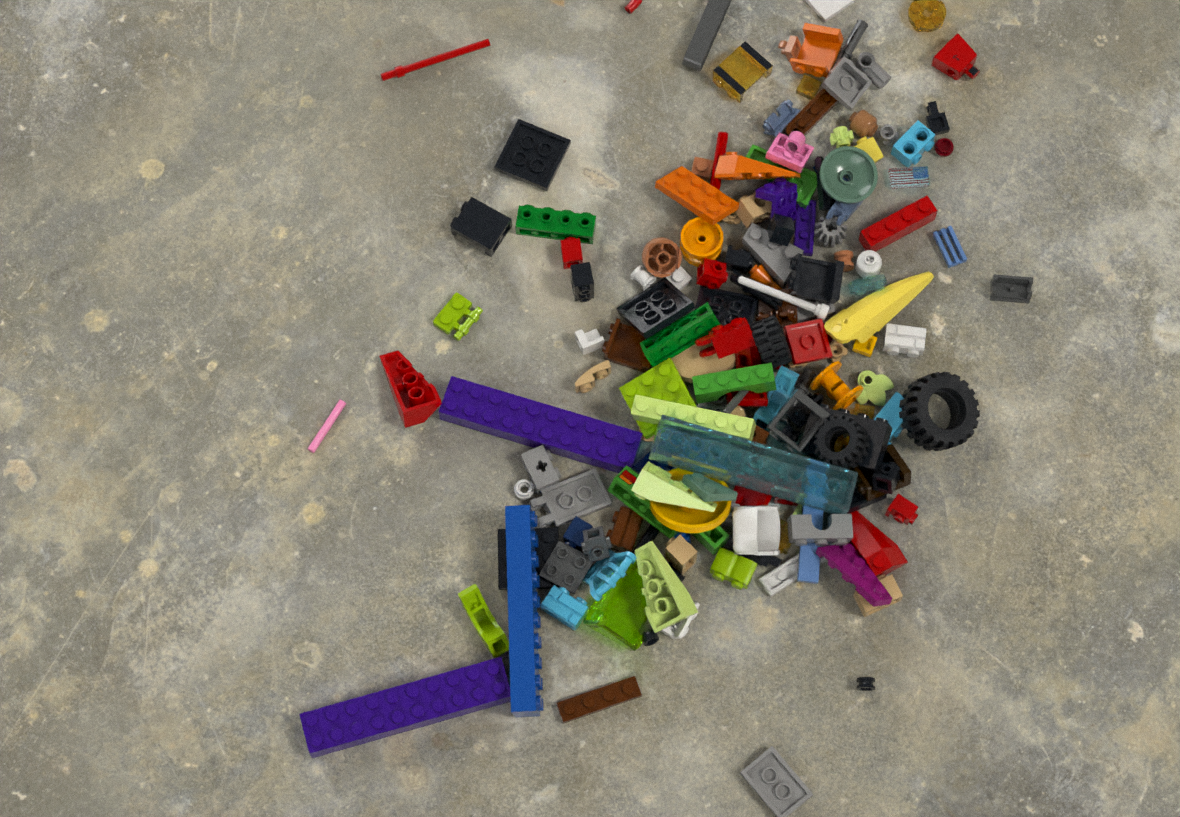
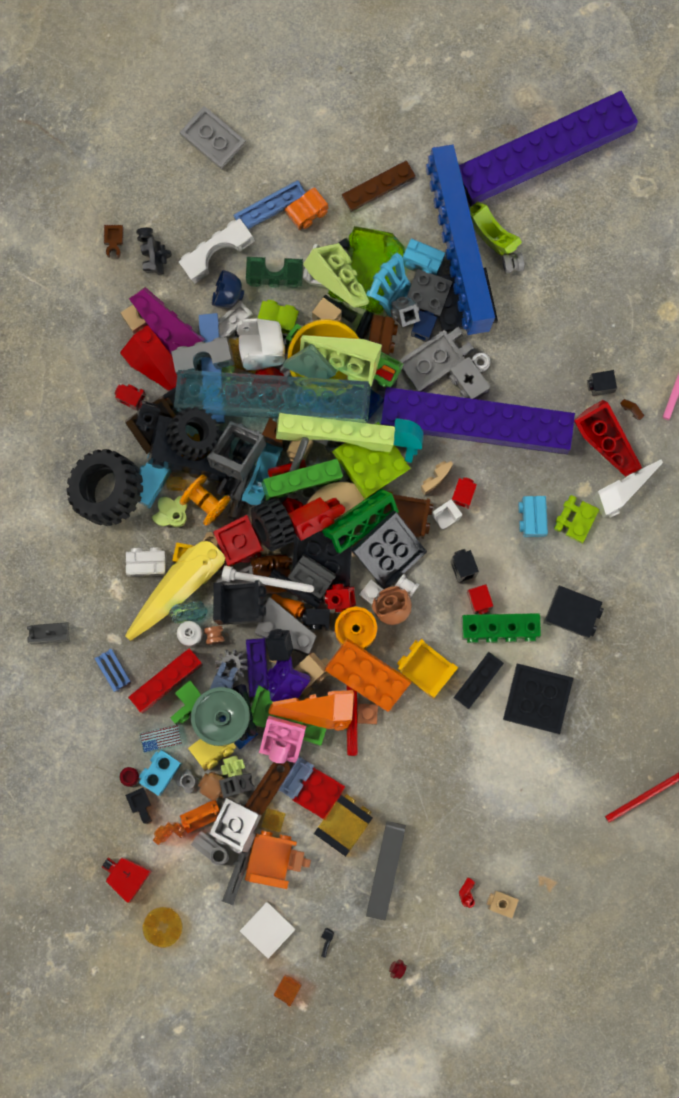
camera: 170 degrees right, 10 degrees up
none -> reddish brown plate [104,225,124,258]
none -> black hips [140,237,172,275]
none -> clear orange bracket [153,822,186,845]
none -> bright green brick [170,681,201,725]
none -> white arch [179,218,255,284]
none -> orange hinge [180,800,220,834]
none -> dark blue cylinder [212,270,244,309]
none -> dark grey leg [219,773,255,798]
none -> medium blue tile [233,180,306,229]
none -> clear green arch [246,257,303,288]
none -> orange brick [285,187,329,230]
none -> dark grey plate [288,554,336,598]
none -> red plate [292,767,345,820]
none -> teal brick [394,418,424,463]
none -> yellow panel [397,639,458,699]
none -> red brick [452,477,477,509]
none -> black plate [453,652,504,710]
none -> light grey wheel [502,252,525,274]
none -> medium azure brick [518,496,548,537]
none -> black brick [587,370,617,396]
none -> white wedge [592,460,663,518]
none -> reddish brown tile [620,399,644,420]

